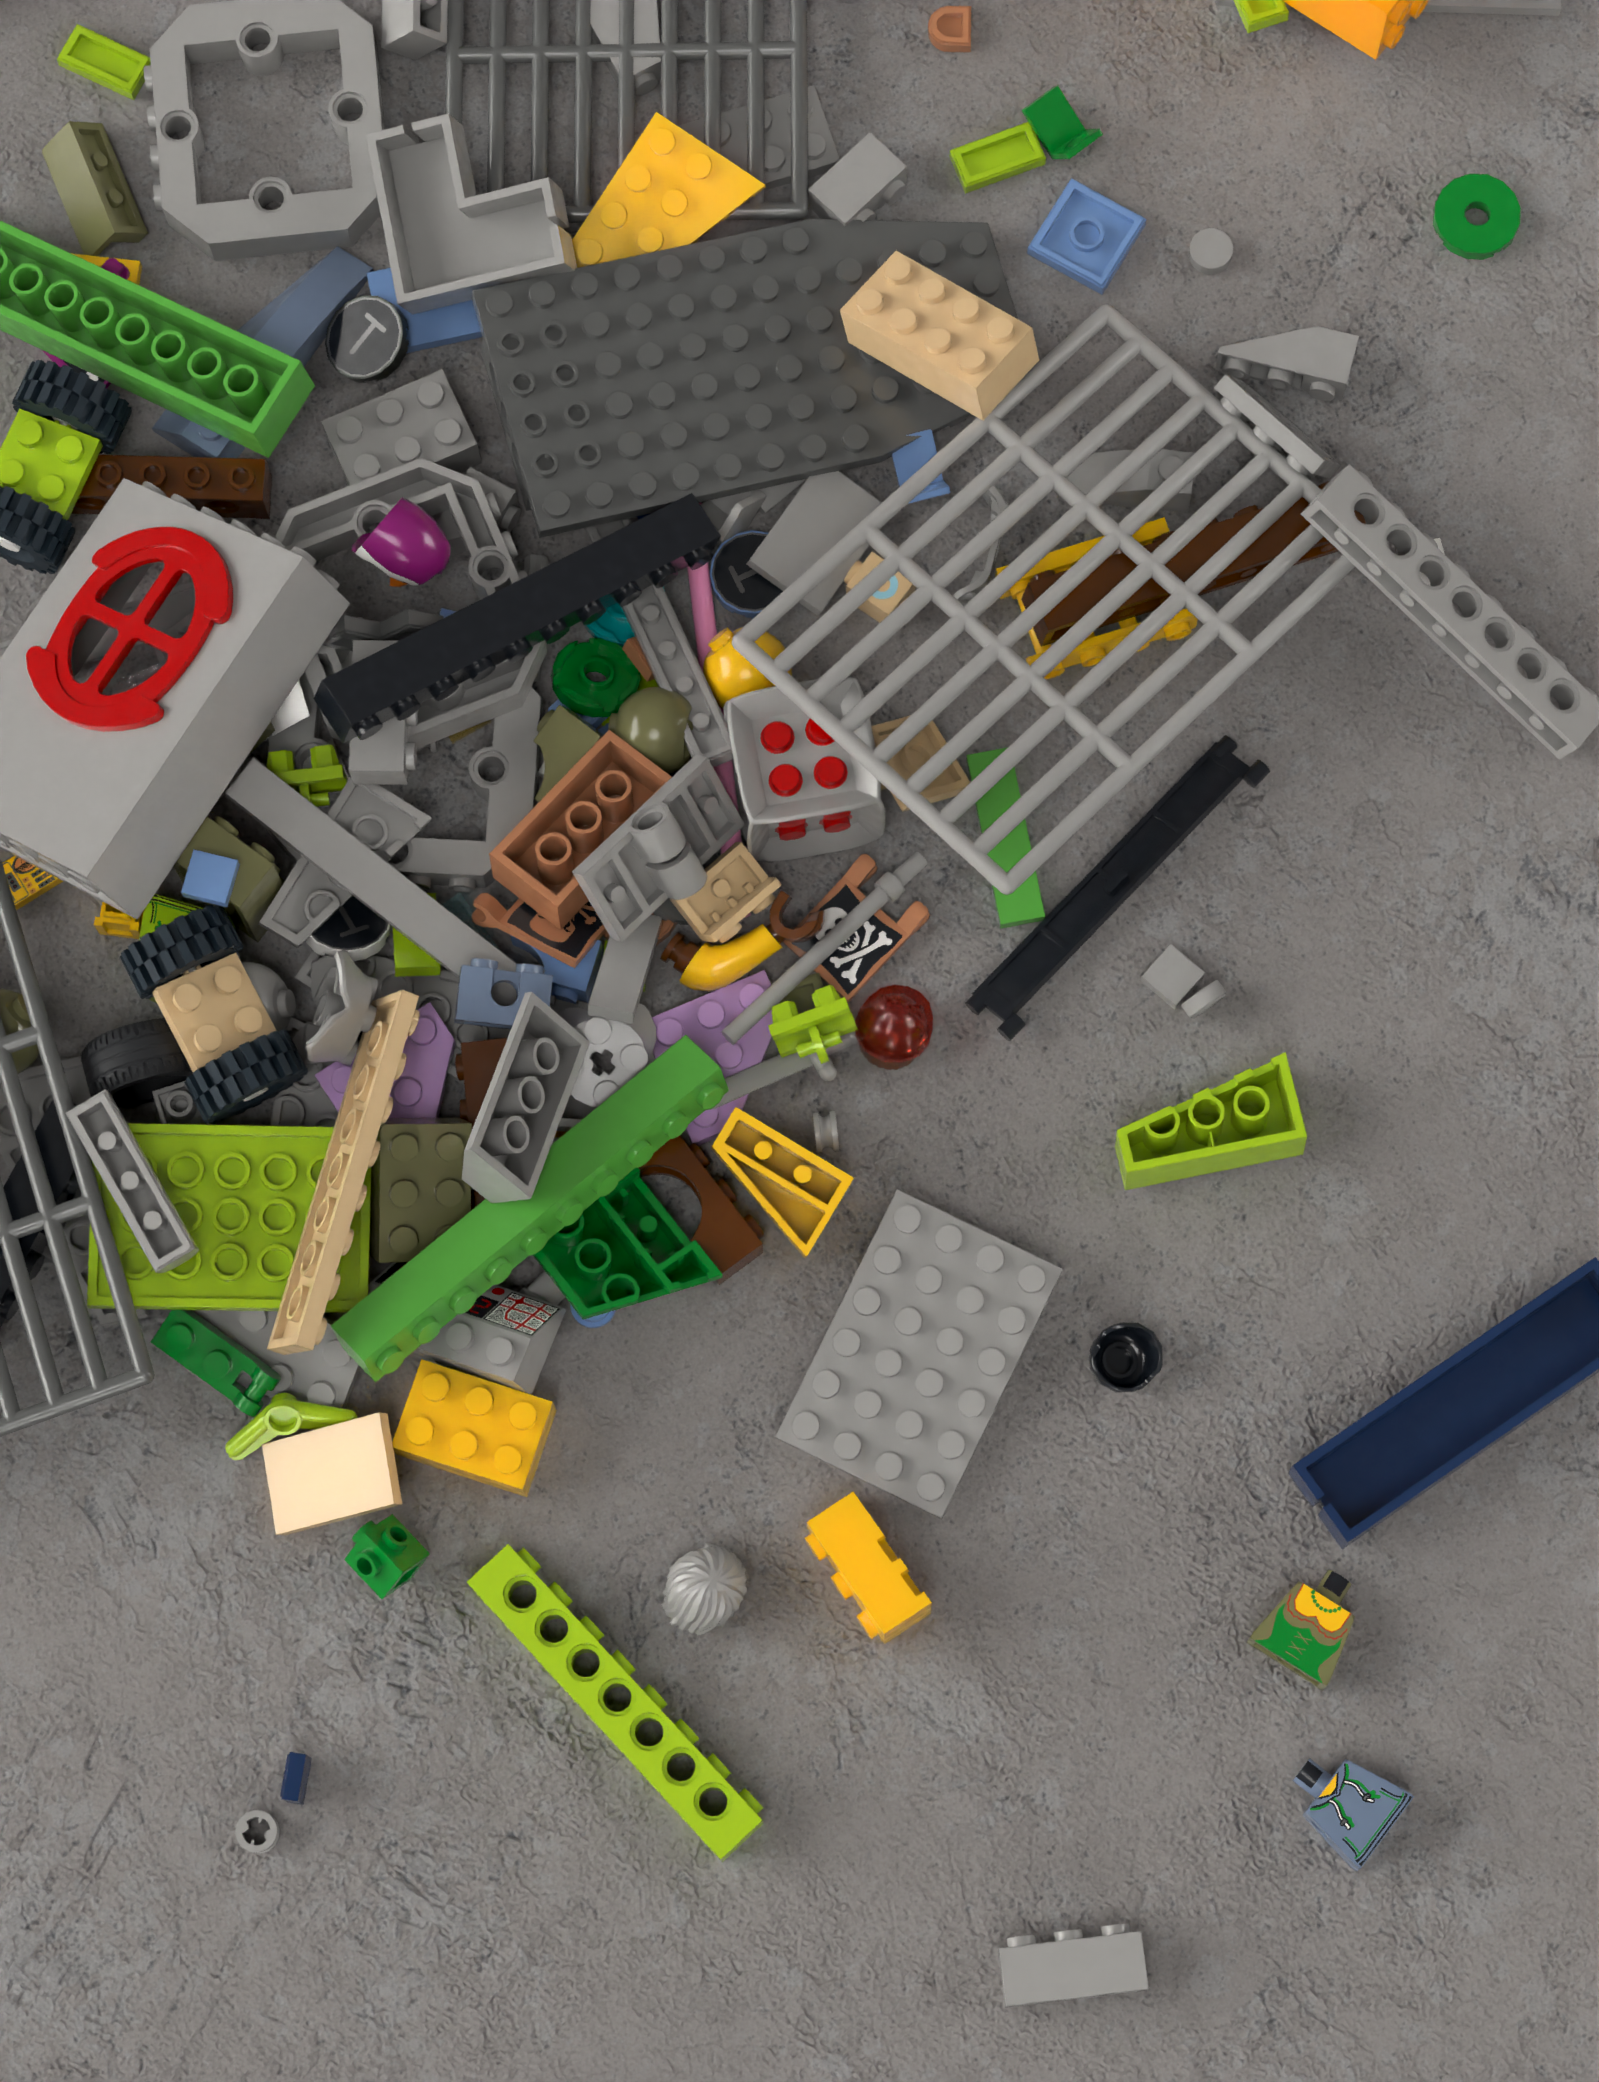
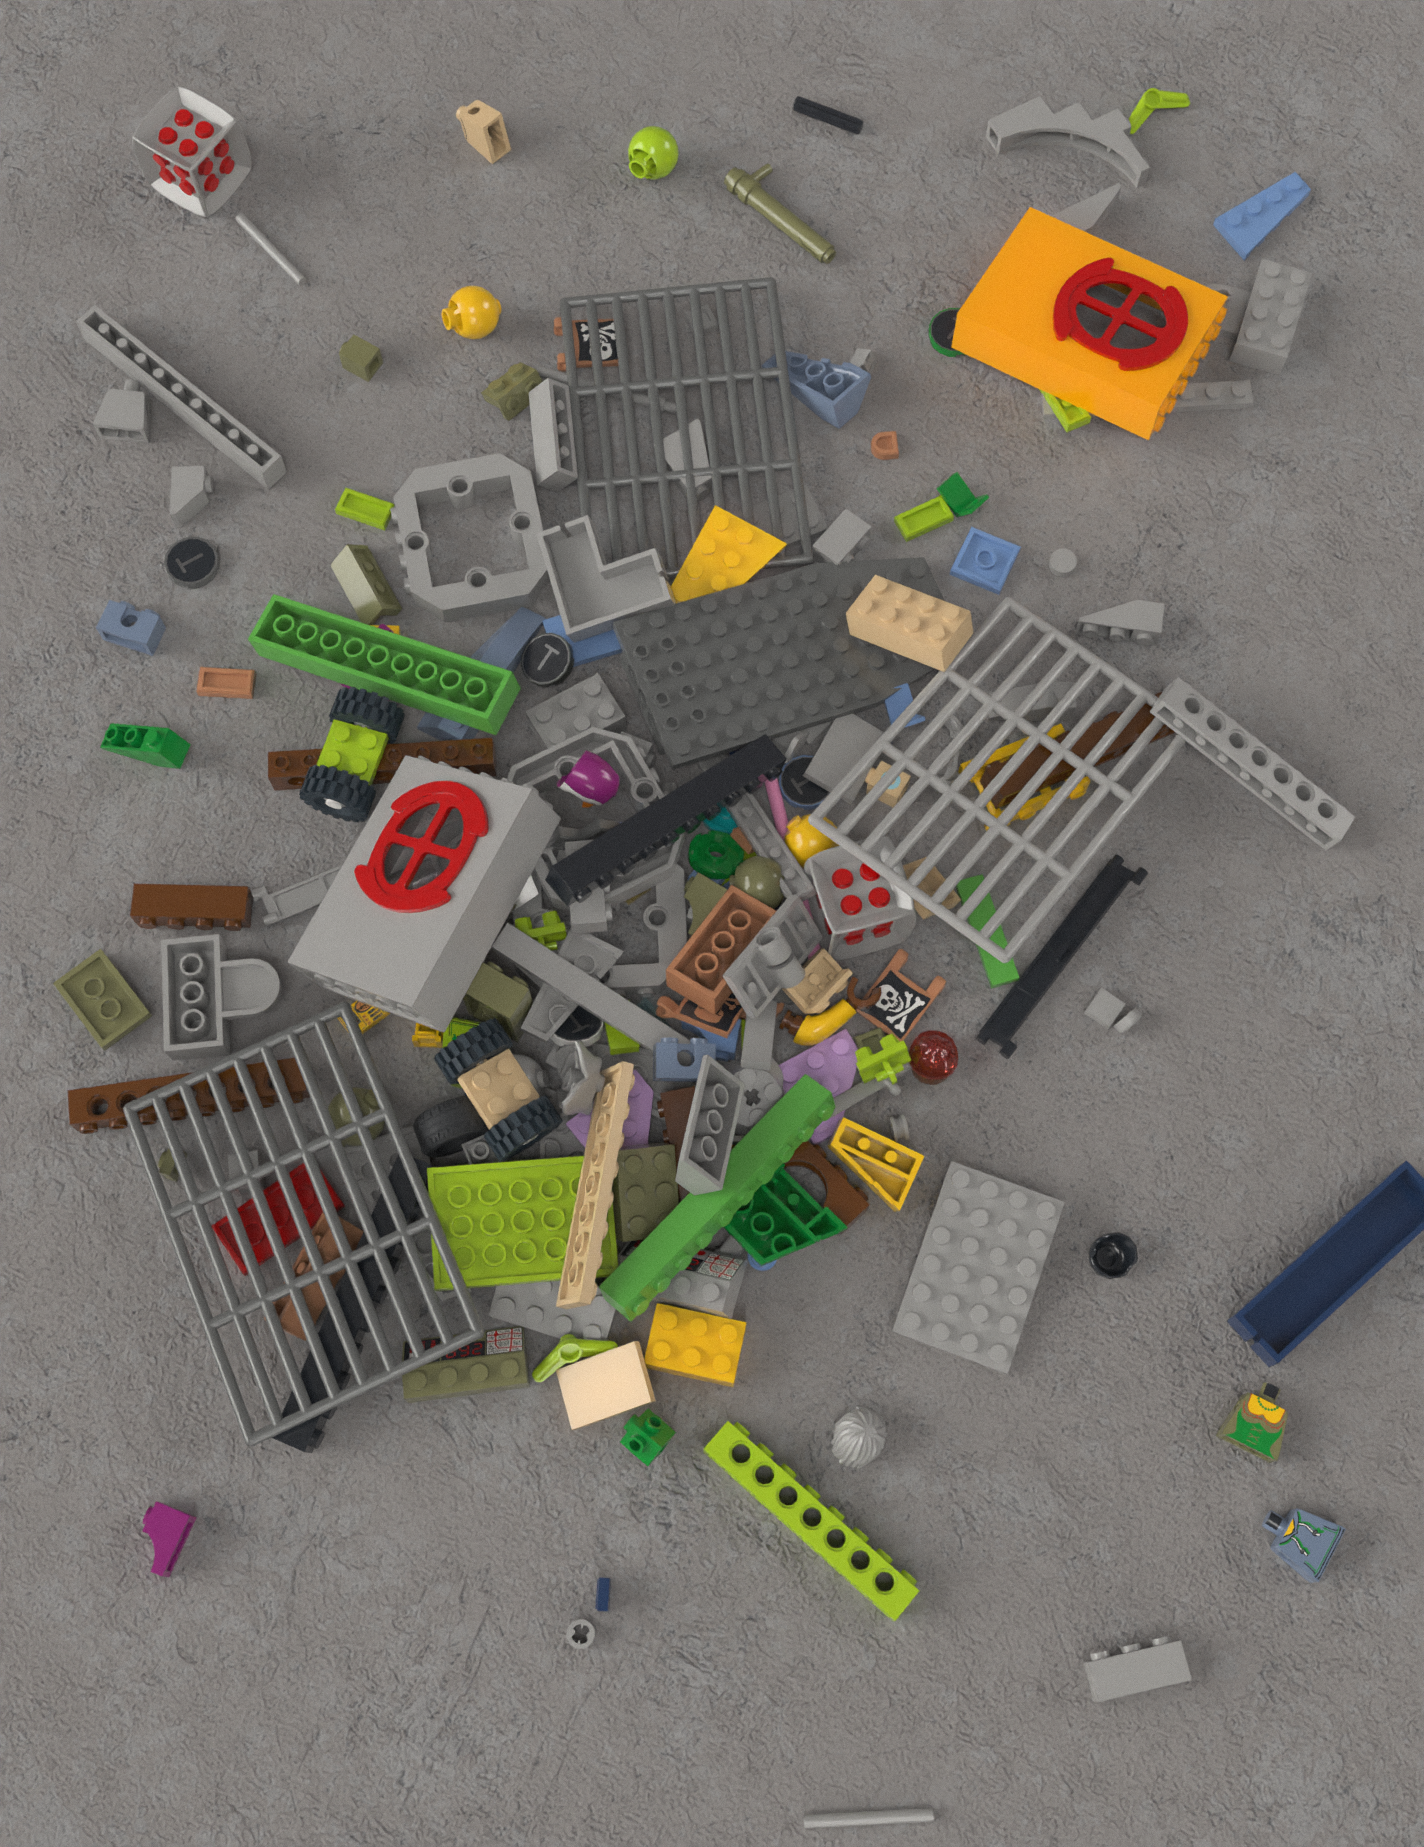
camera: 10 degrees left, 5 degrees down
light grey brick [65,1089,199,1273] -> none
green plate [151,1310,281,1417] -> none
medium blue tile [181,849,240,907] -> none
light grey bar [721,851,928,1045] -> none
yellow wedge [804,1492,932,1644] -> none
lime wedge [1115,1052,1307,1190] -> none
light grey plate [1214,374,1341,478] -> none
green tile [1433,174,1521,260] -> none
none -> olive slope [402,1326,530,1403]

